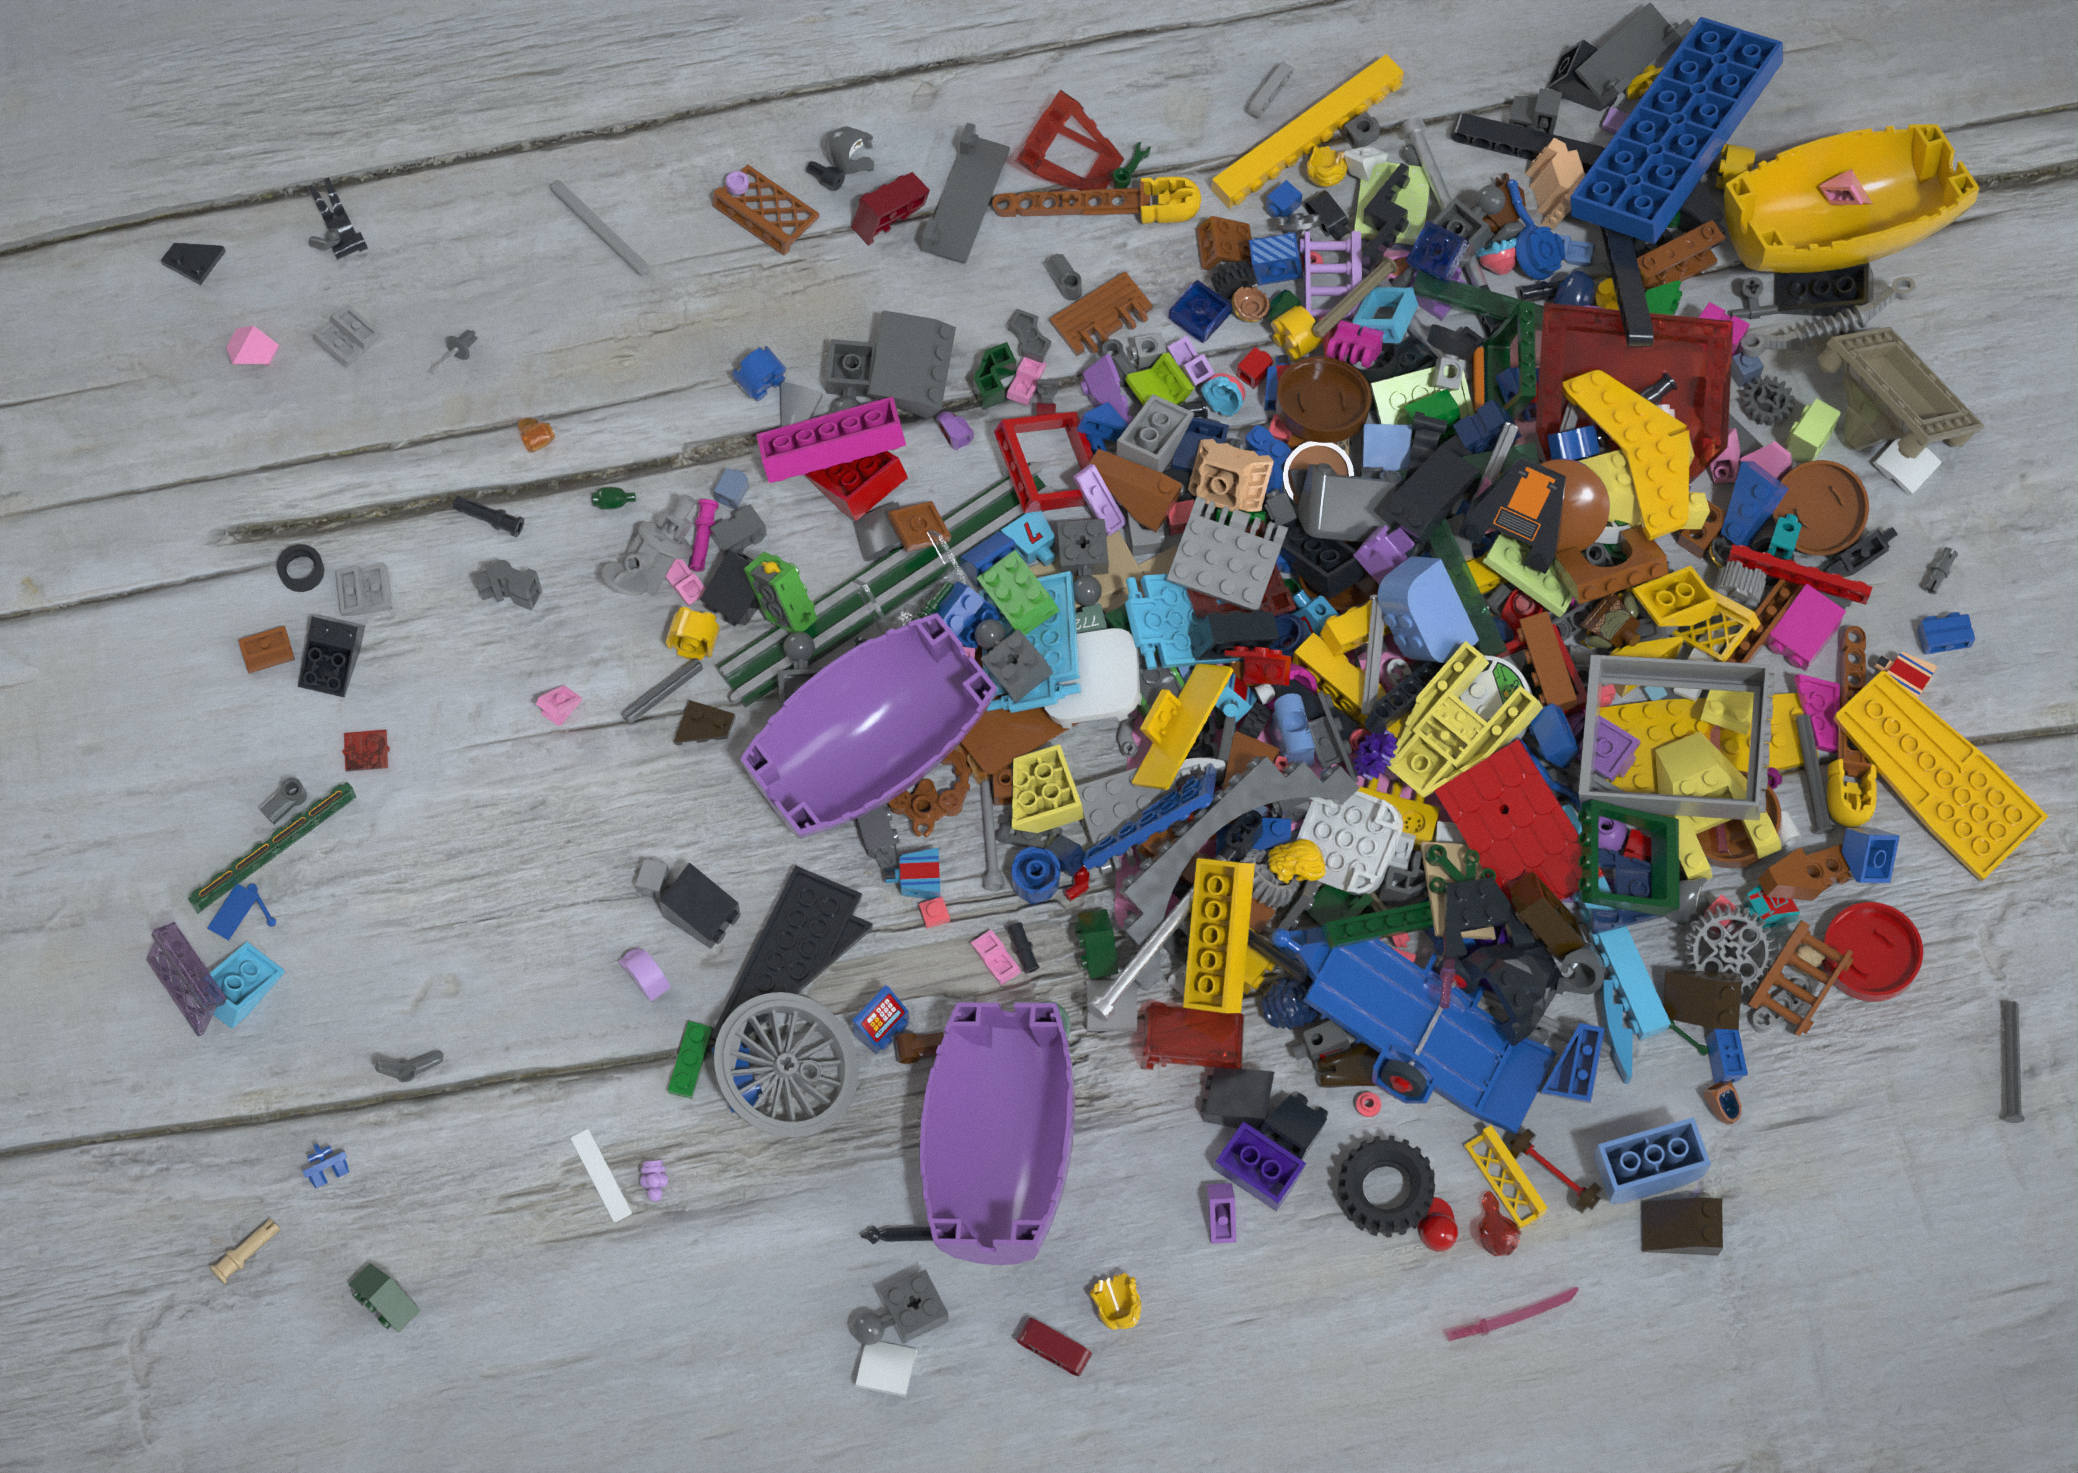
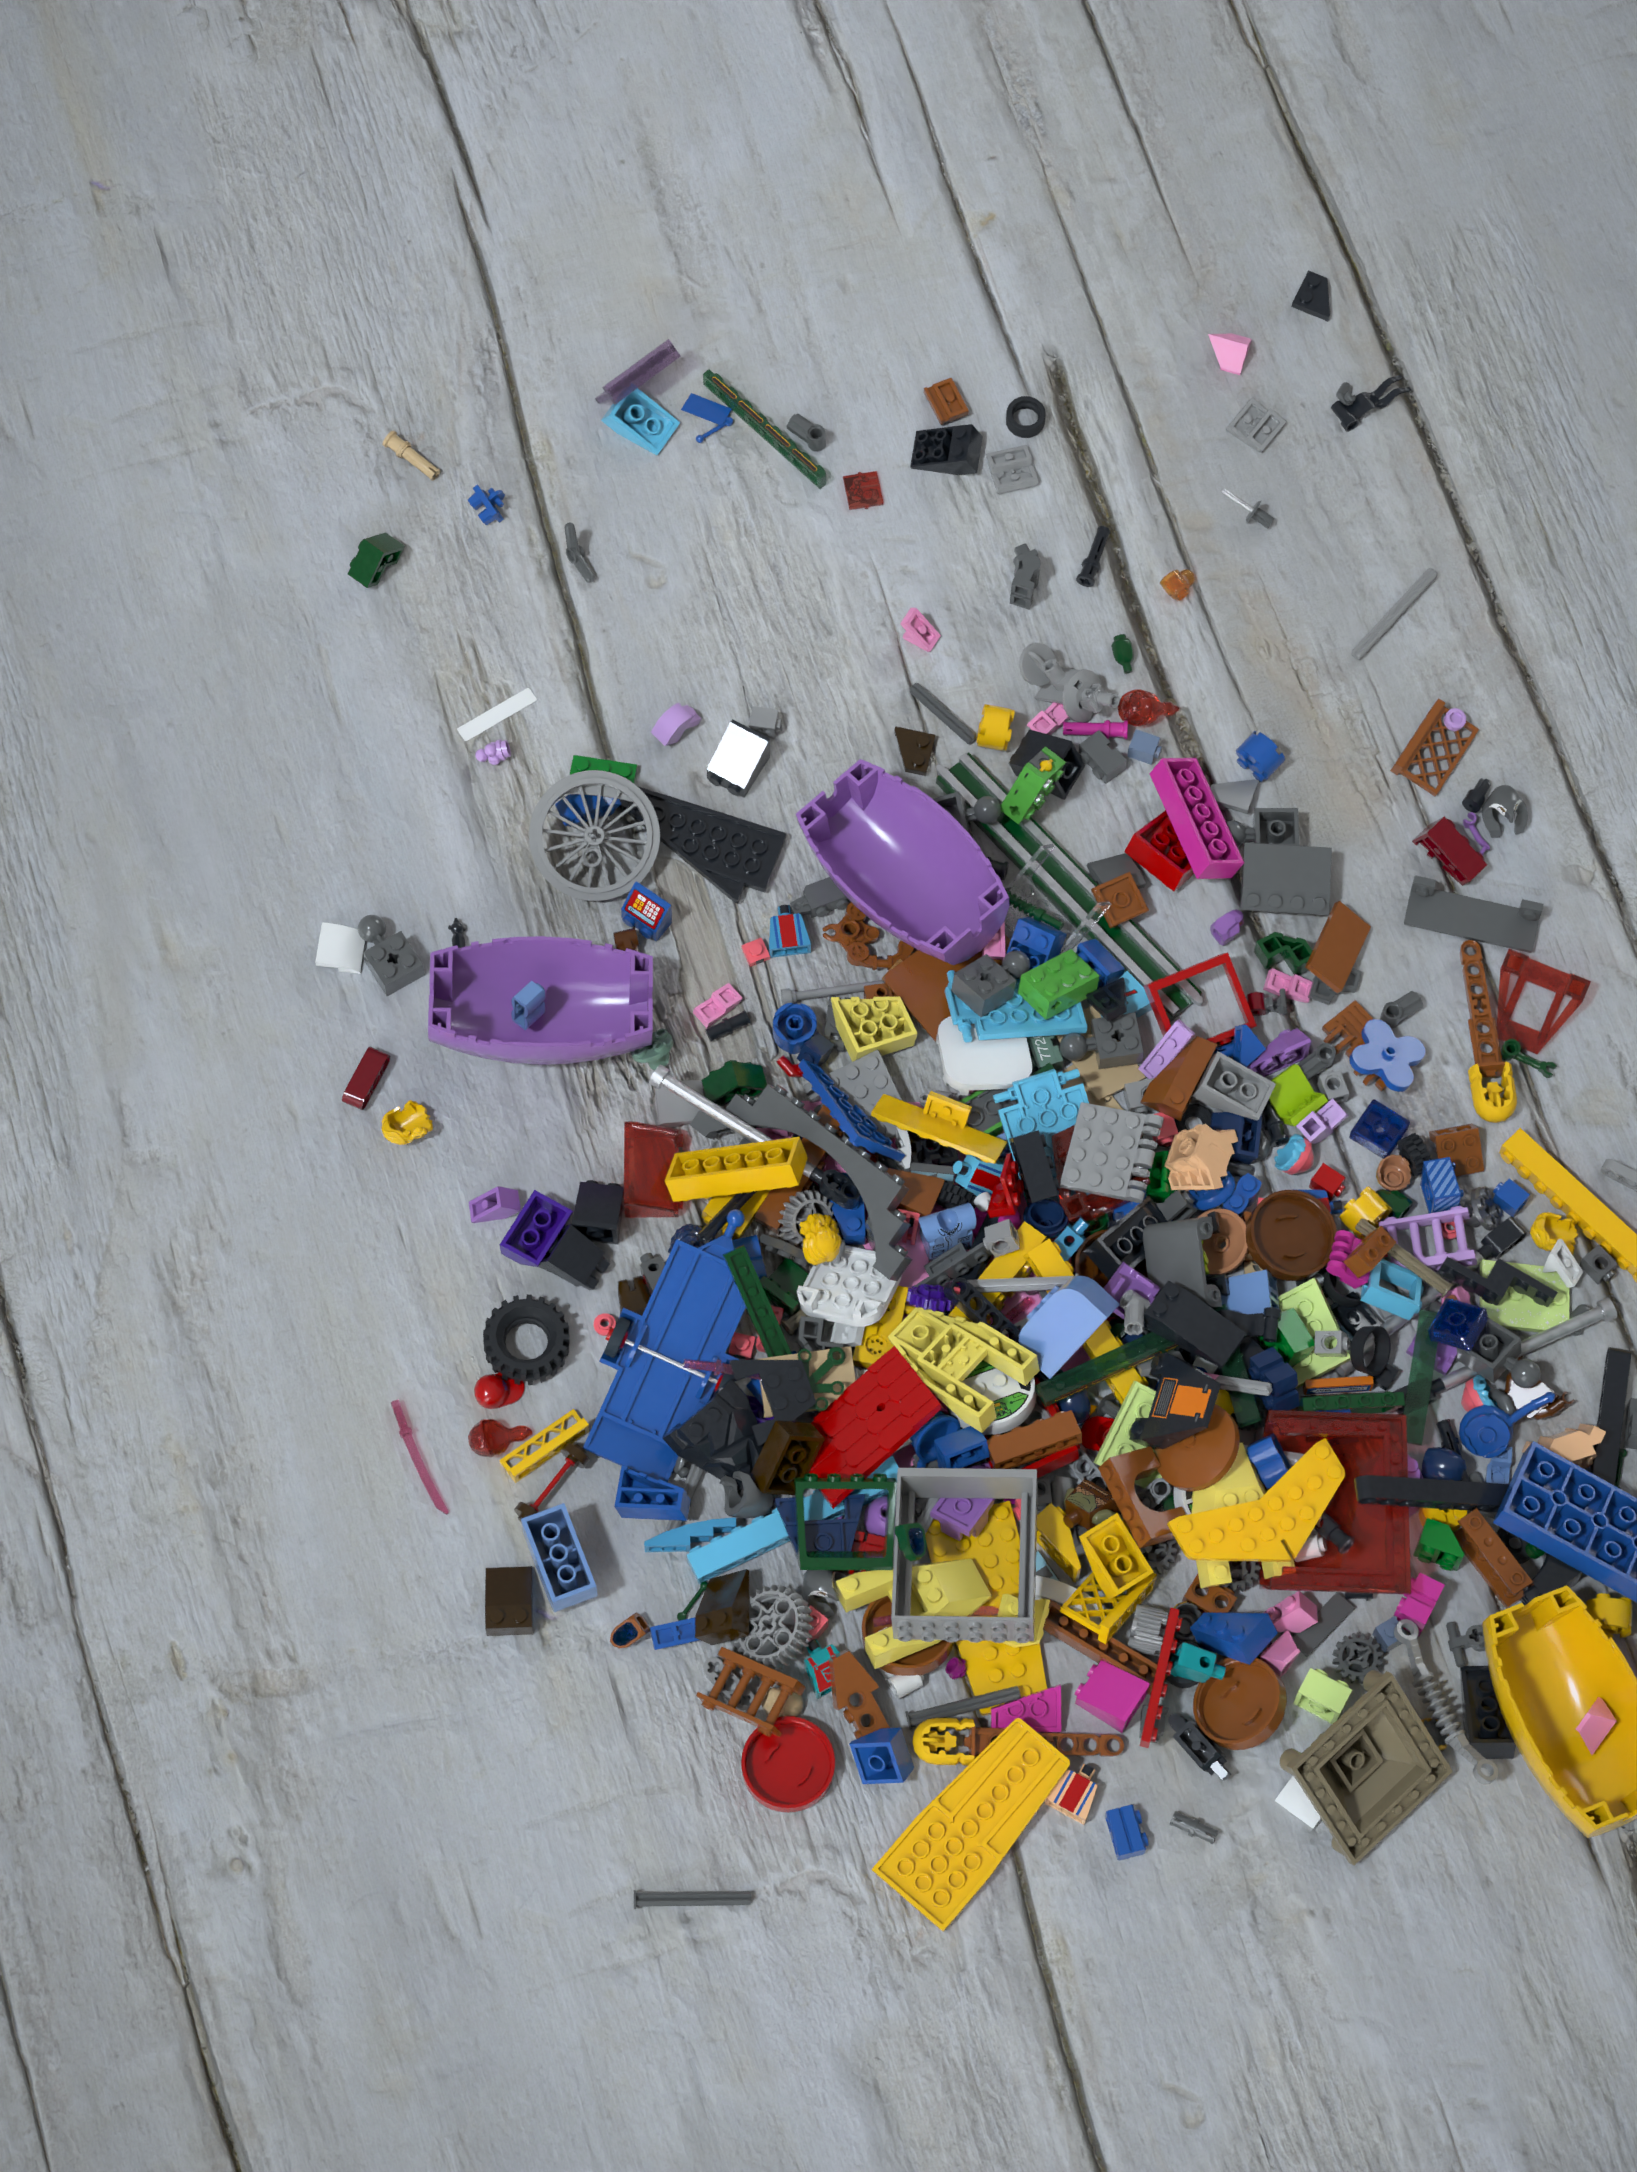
camera: 85 degrees right, 0 degrees up
none -> medium blue brick [511,981,546,1030]
none -> dark green rock [894,1523,927,1561]
none -> light grey brick [983,1219,1020,1258]
none -> black wing [1086,977,1127,1021]
none -> clear red piece [1118,689,1179,726]
none -> light grey piece [1120,1289,1150,1335]
none -> dark orange tile [1305,901,1371,993]
none -> dark orange brick [1343,1226,1396,1278]
none -> plant [1349,1019,1425,1092]
none -> medium lavender piece [1463,812,1490,856]

